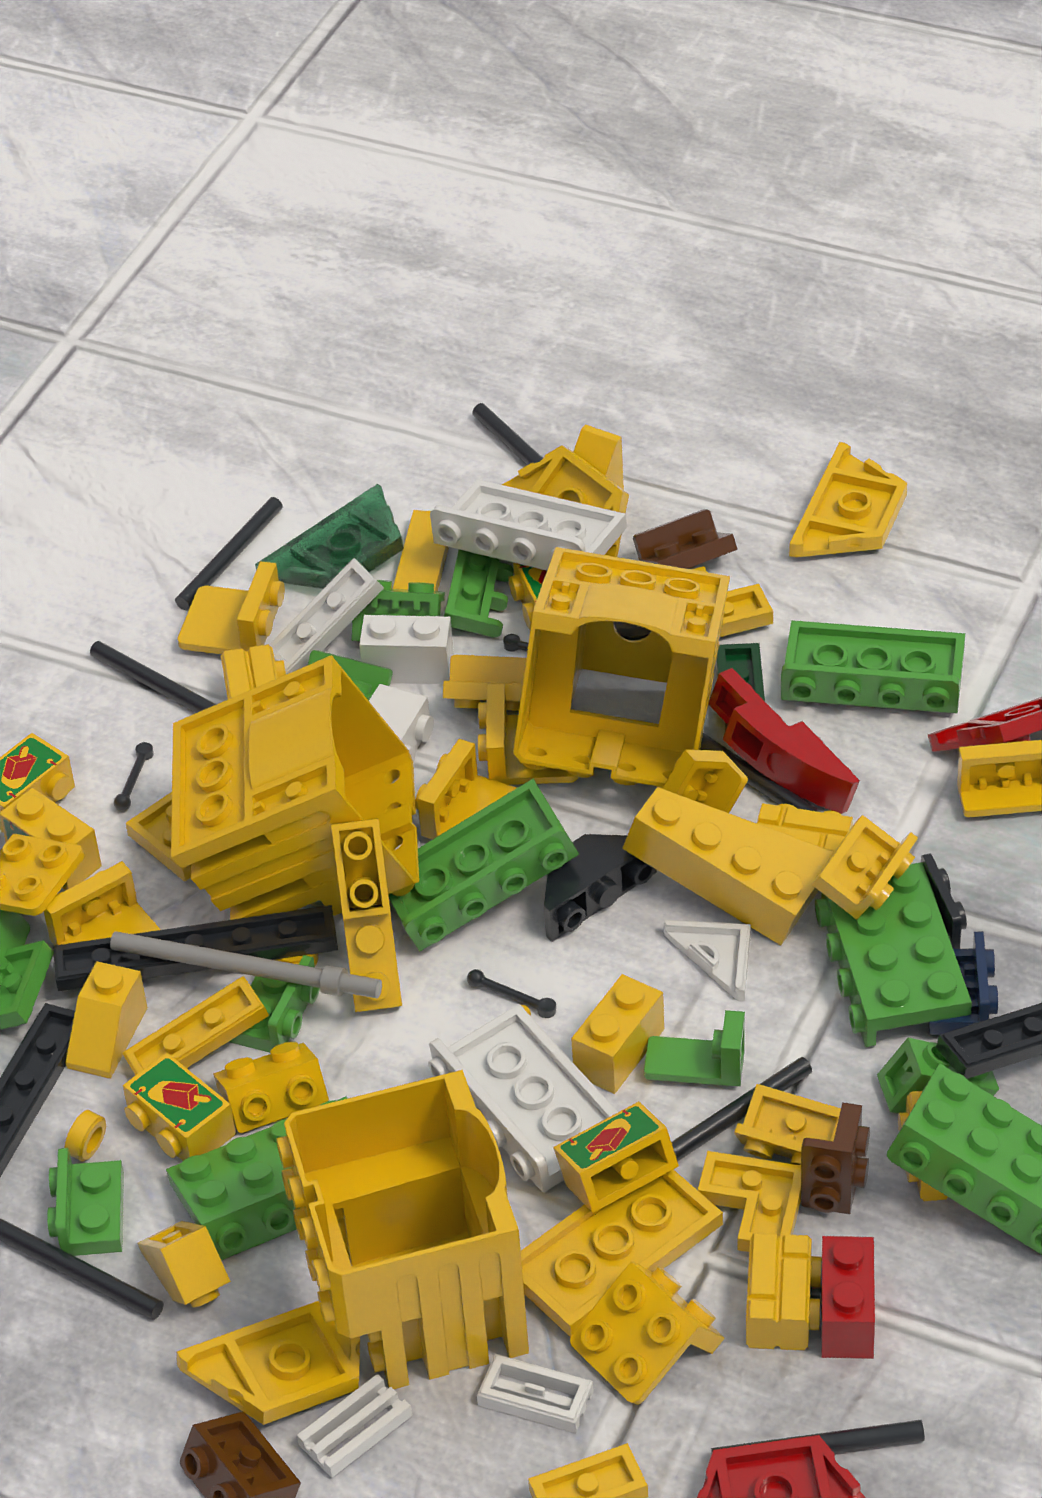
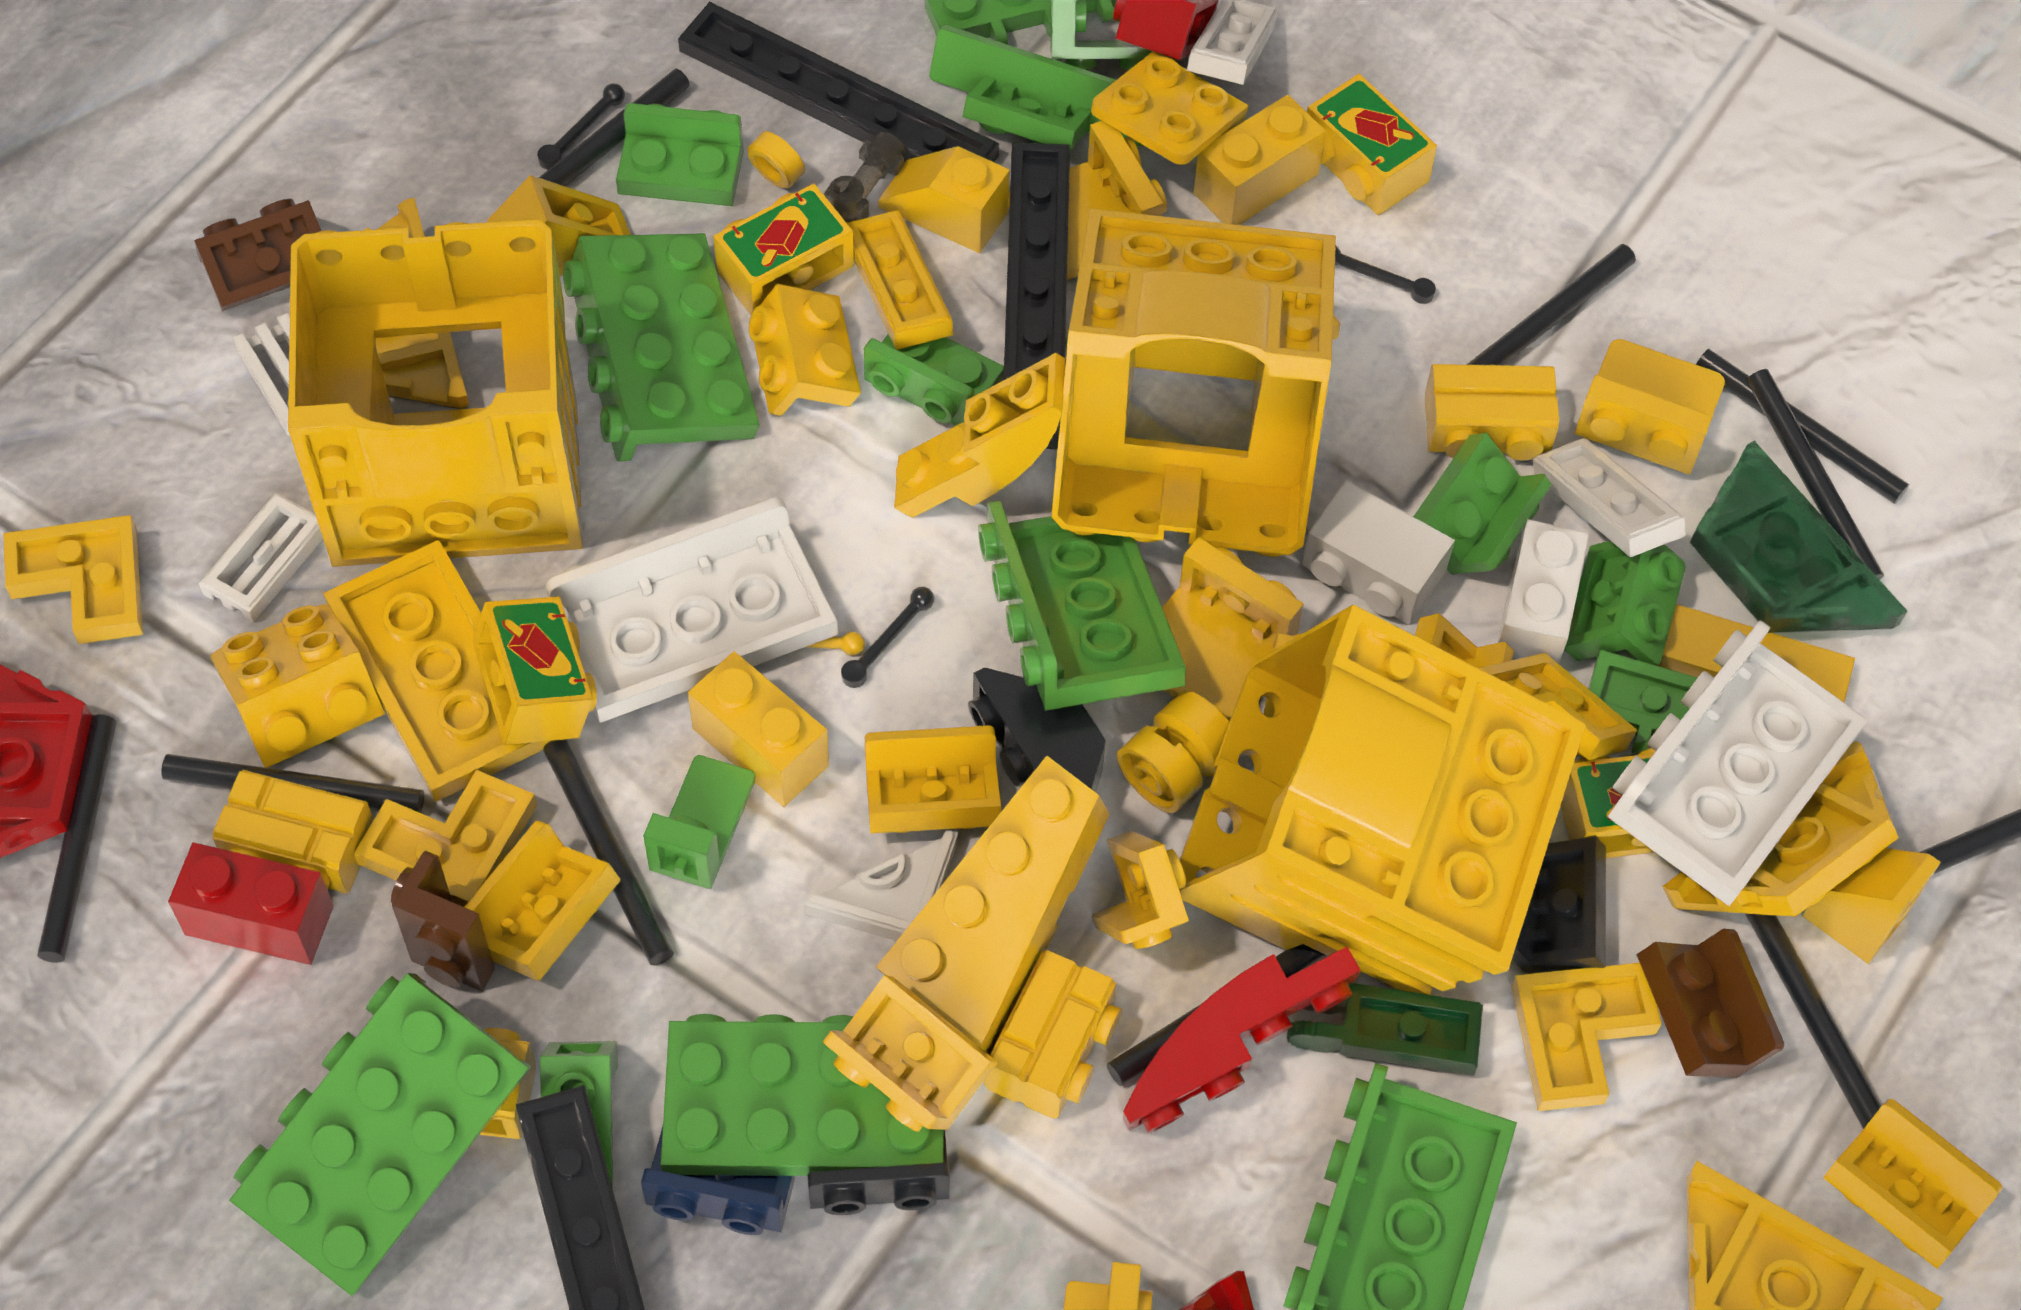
camera: 95 degrees right, 15 degrees up
light grey bar [110,931,382,998] -> none
none -> black bar [161,754,424,813]
none -> black hinge [537,83,625,170]
none -> clear smoke bar [824,132,906,223]
none -> yellow bracket [864,725,1001,834]
none -> yellow wheel [1116,690,1229,813]
none -> yellow plate [1479,653,1637,760]
none -> black bar [1745,913,1882,1129]
none -> black bar [1746,369,1884,587]
none -> yellow bracket [1823,1099,2003,1269]

